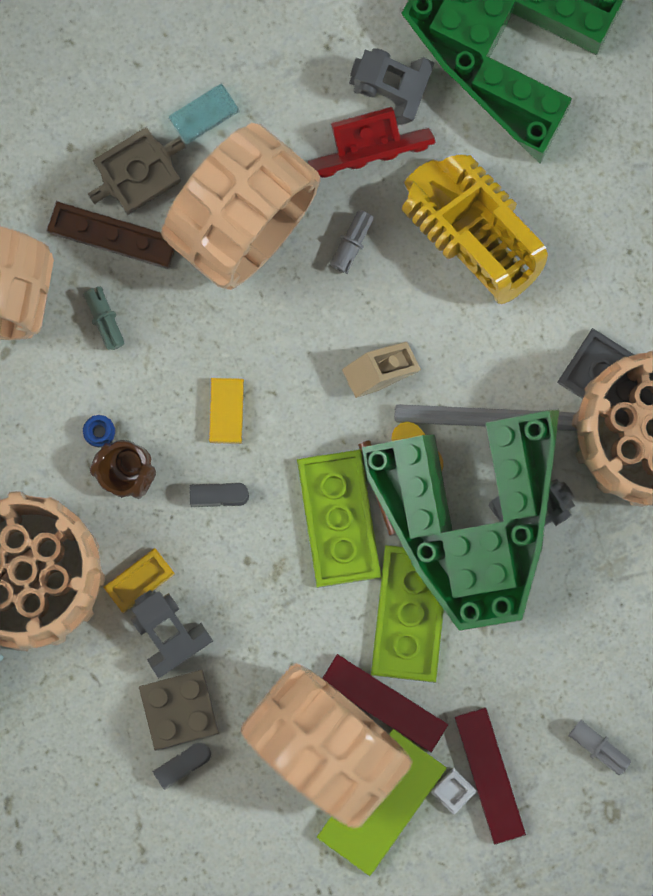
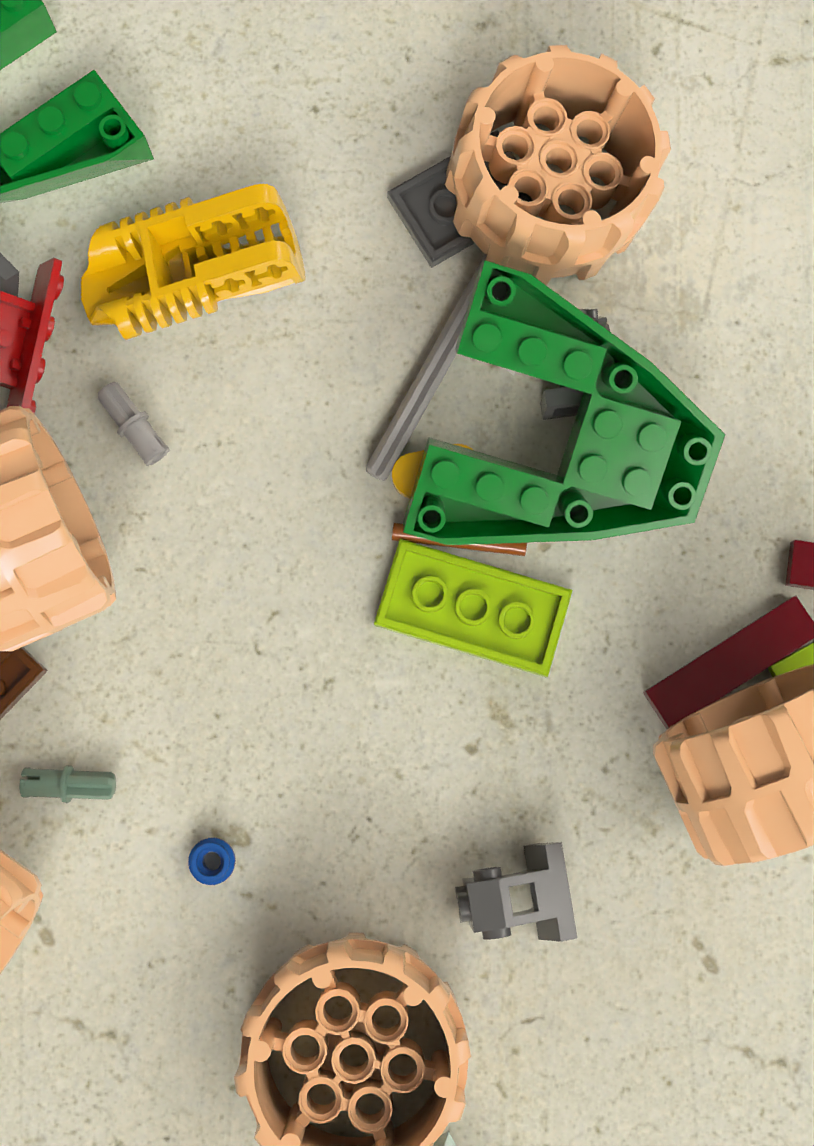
camera: 70 degrees left, 0 degrees up
reddish brown hair [90,440,156,499] -> none
yellow tile [103,548,175,614] -> none
dark tan plate [138,670,219,751] -> none
dark grey bar [153,743,211,790] -> none
dark grey bar [190,483,249,507] -> none
yellow tile [209,378,244,444] -> none
tan slope [342,342,421,398] -> none
lime tile [371,545,444,683] -> none

